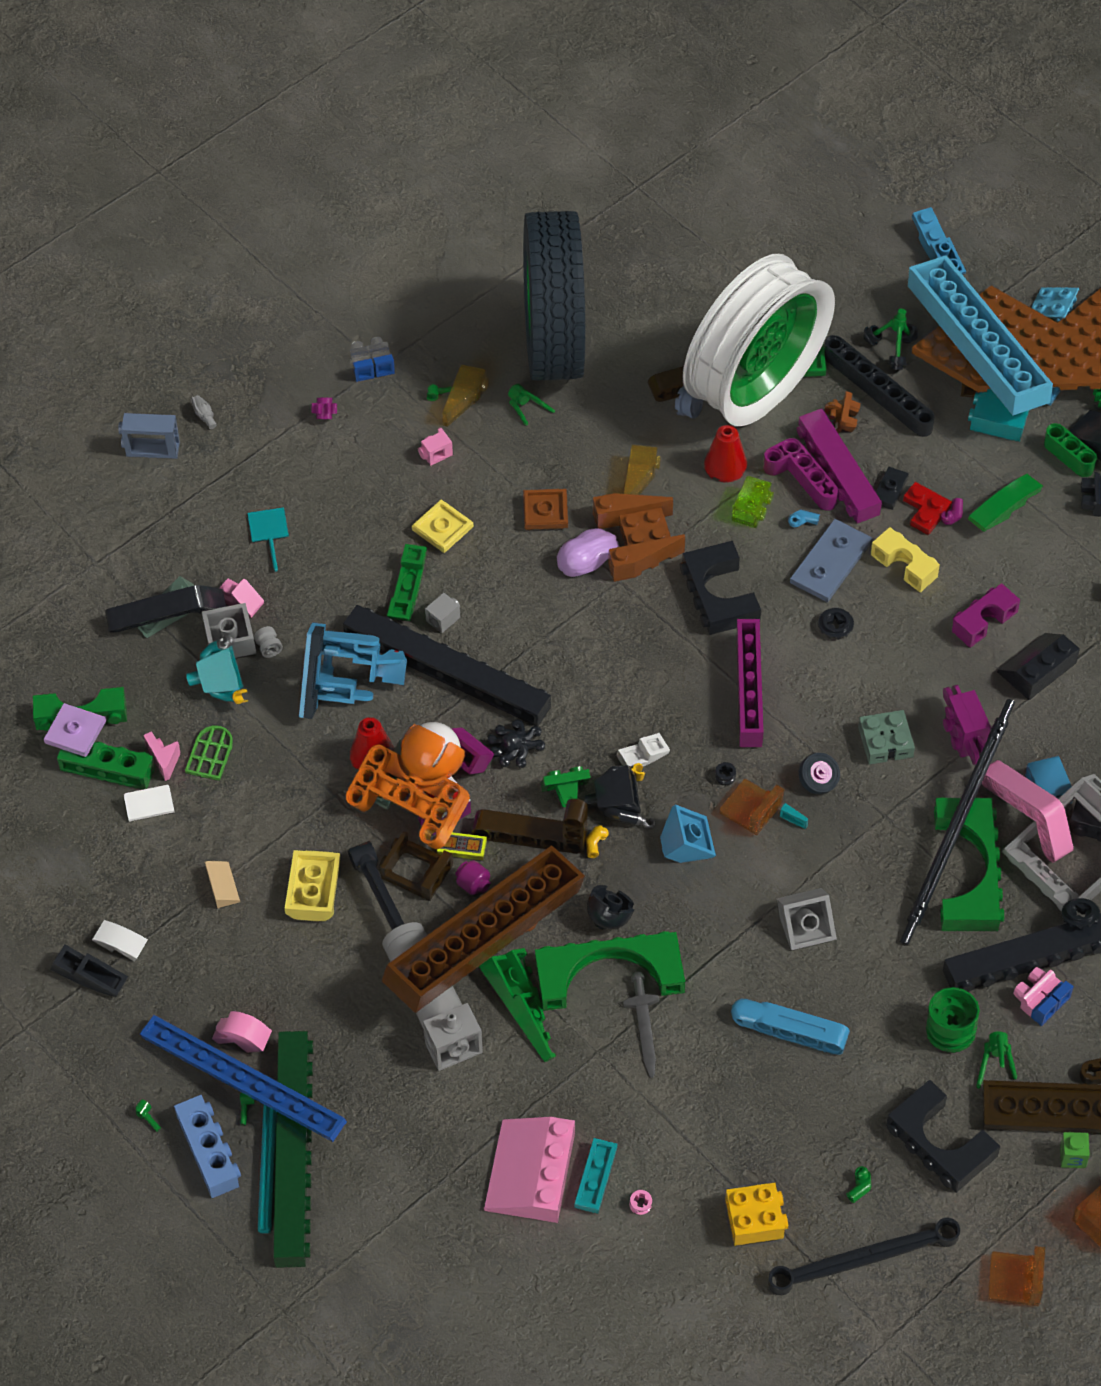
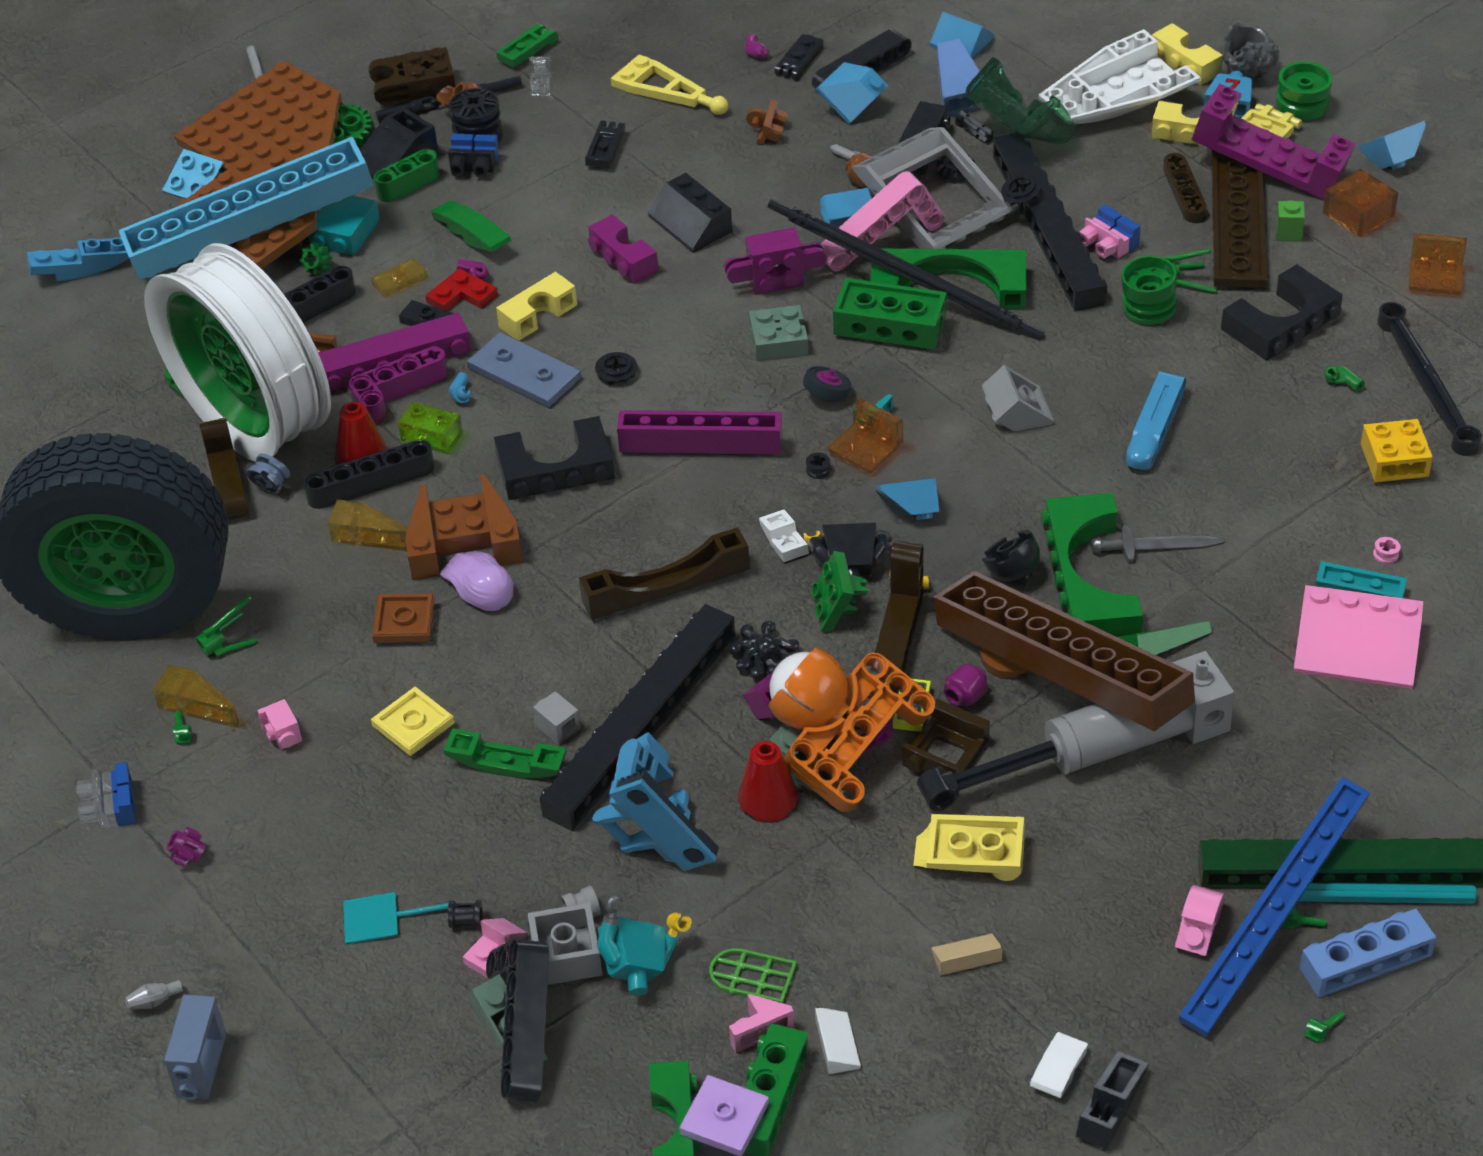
camera: 85 degrees left, 10 degrees down
none -> green gear [300,243,333,275]
none -> black beam [303,440,435,509]
none -> clear yellow plate [371,258,428,297]
none -> black bush [448,900,483,928]
none -> dark brown arch [579,527,750,620]
none -> green brick [833,278,947,350]

